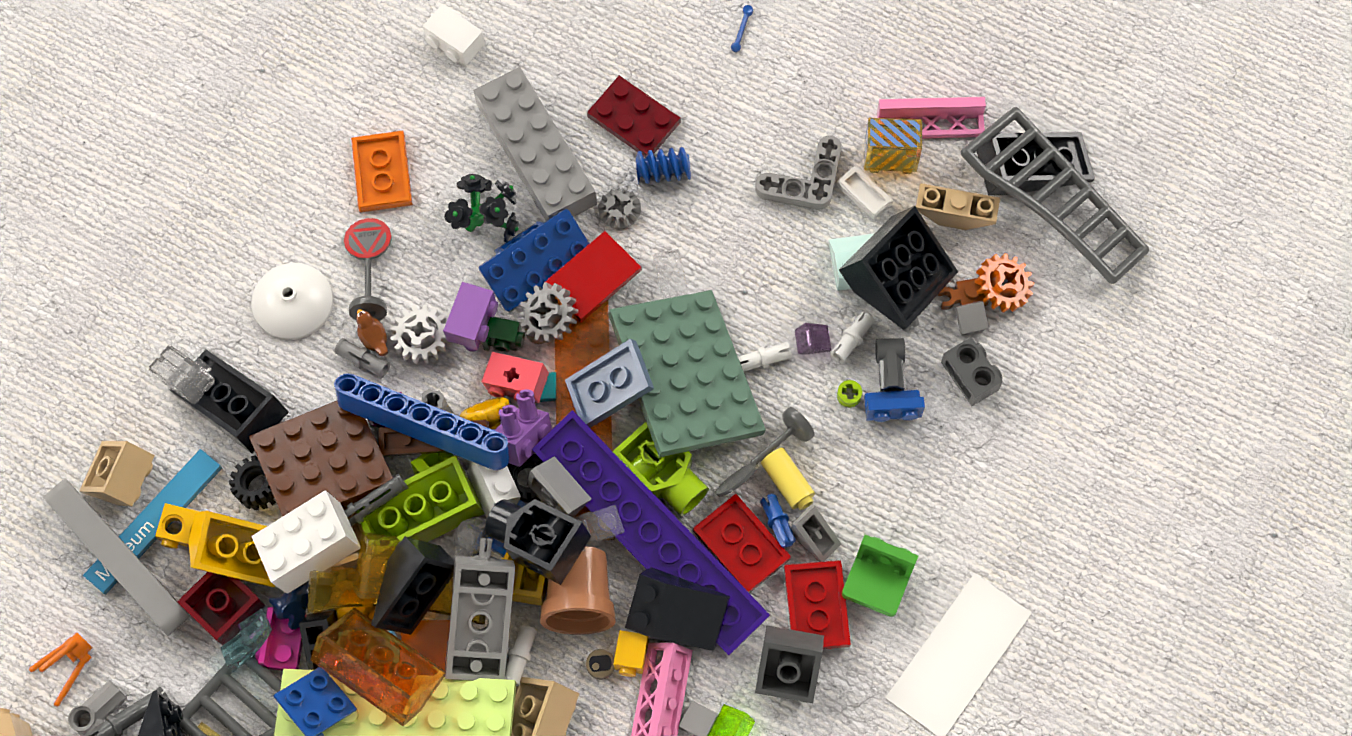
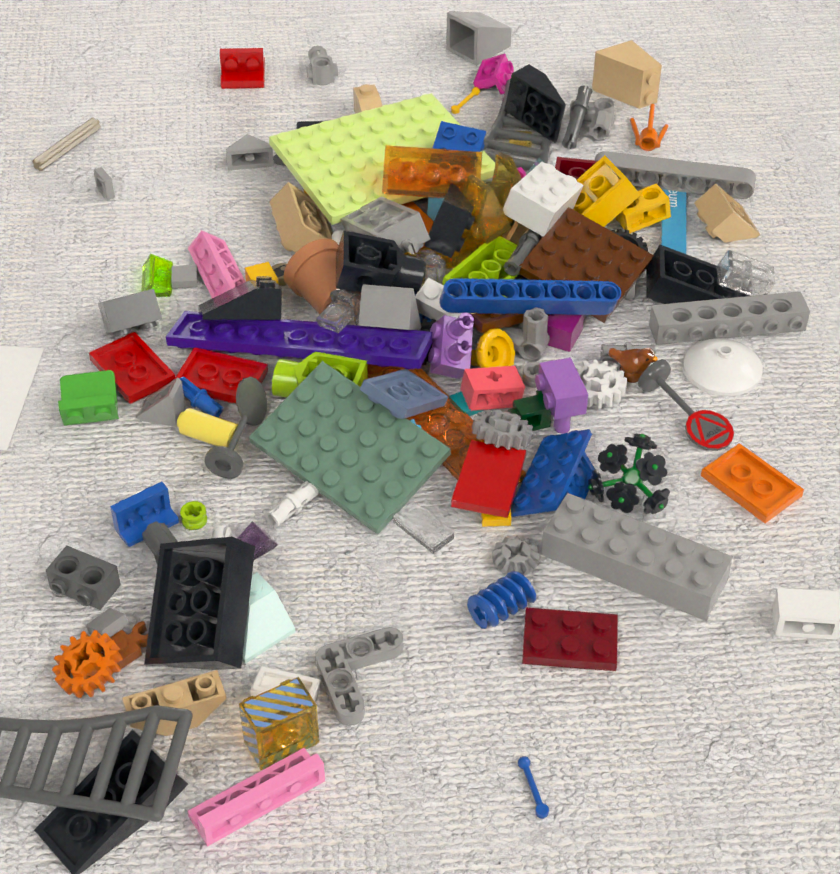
camera: 145 degrees right, 25 degrees down
none -> light grey bush [522,362,539,388]
none -> light grey brick [649,291,810,345]

